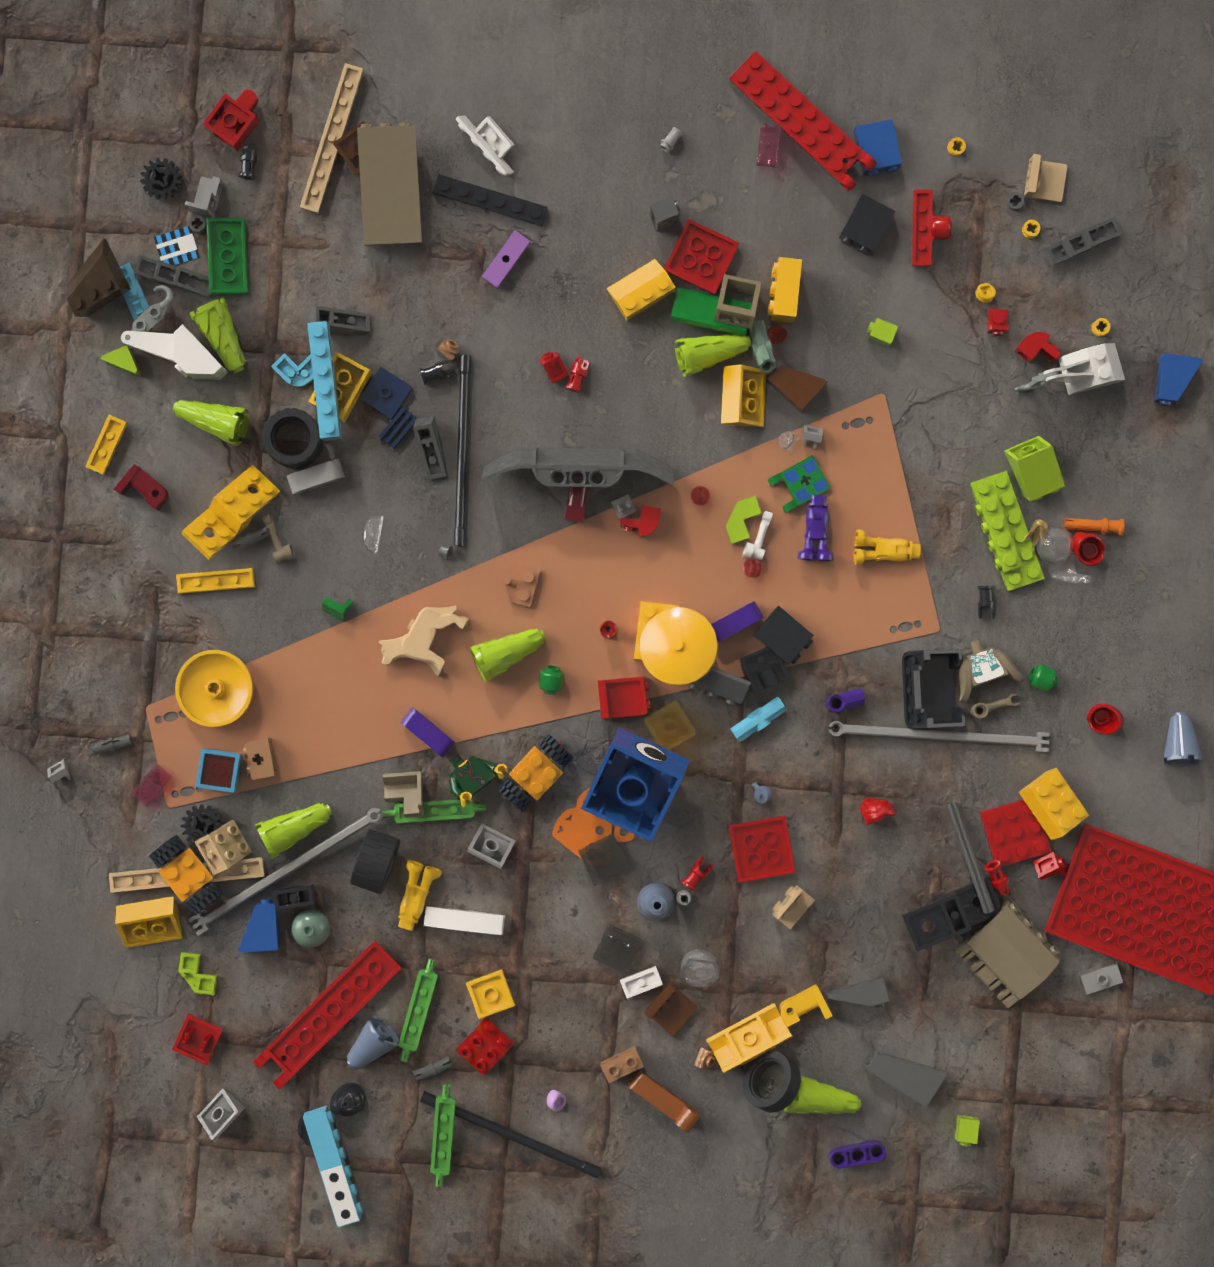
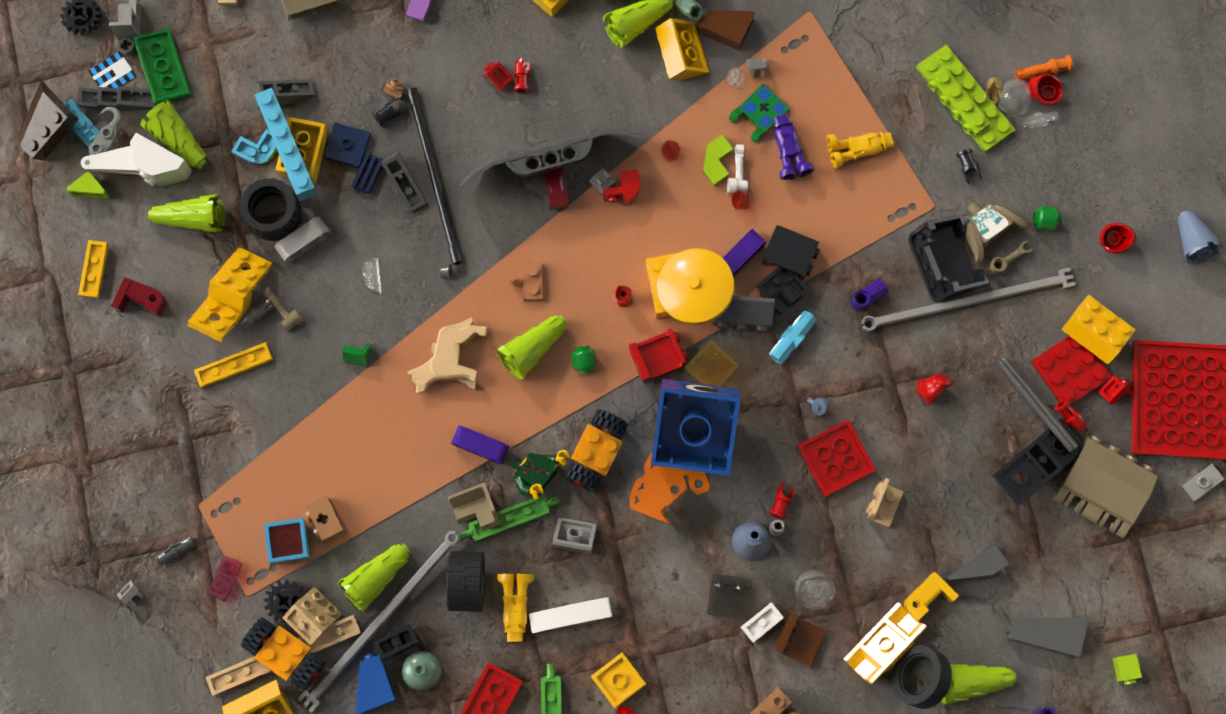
camera: 15 degrees left, 10 degrees down
yellow dish [175,650,253,727] -> none
medium nougat plate [694,1047,715,1070] -> none
lime slope [1004,436,1065,501] -> none

